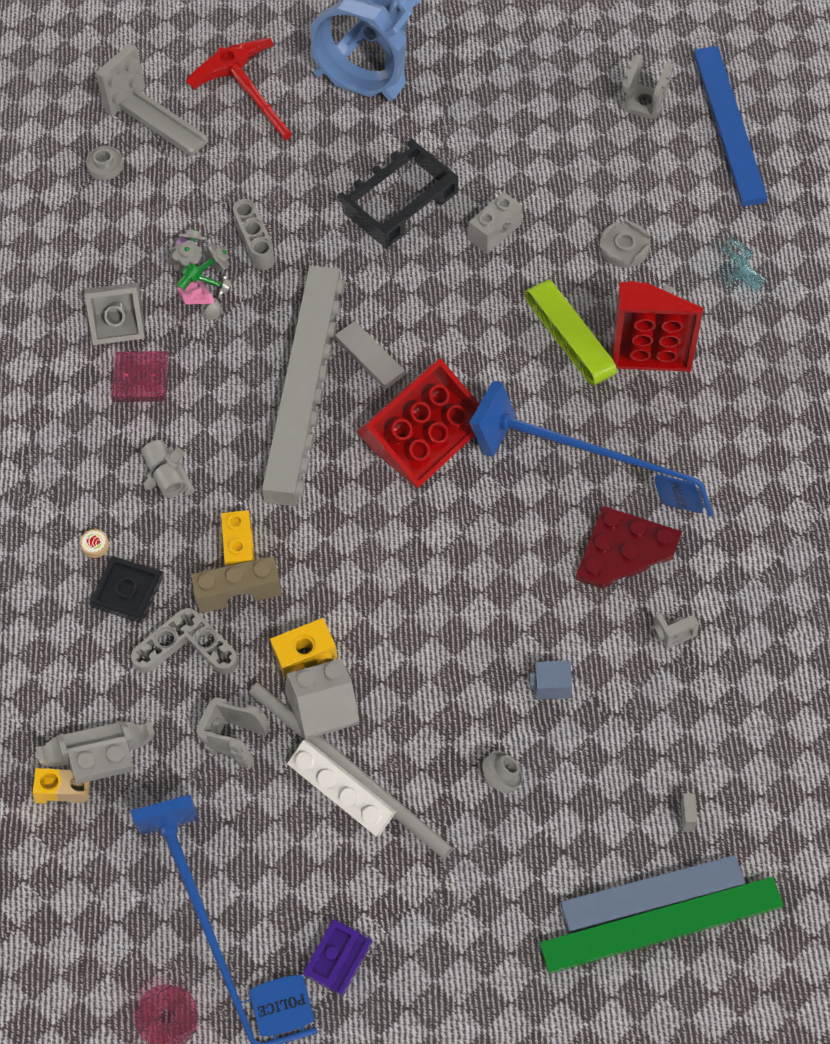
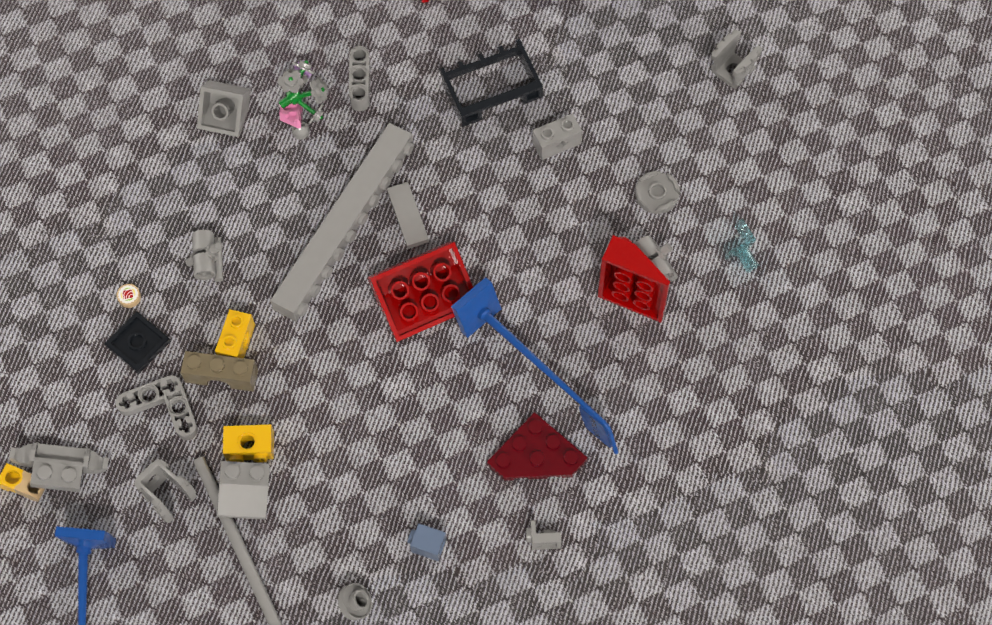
camera: 20 degrees right, 5 degrees up
clear pink plate [112,351,170,402] -> none
white plate [287,740,397,836] -> none
lime beam [525,279,617,386] -> none
blue tile [694,46,768,207] -> none

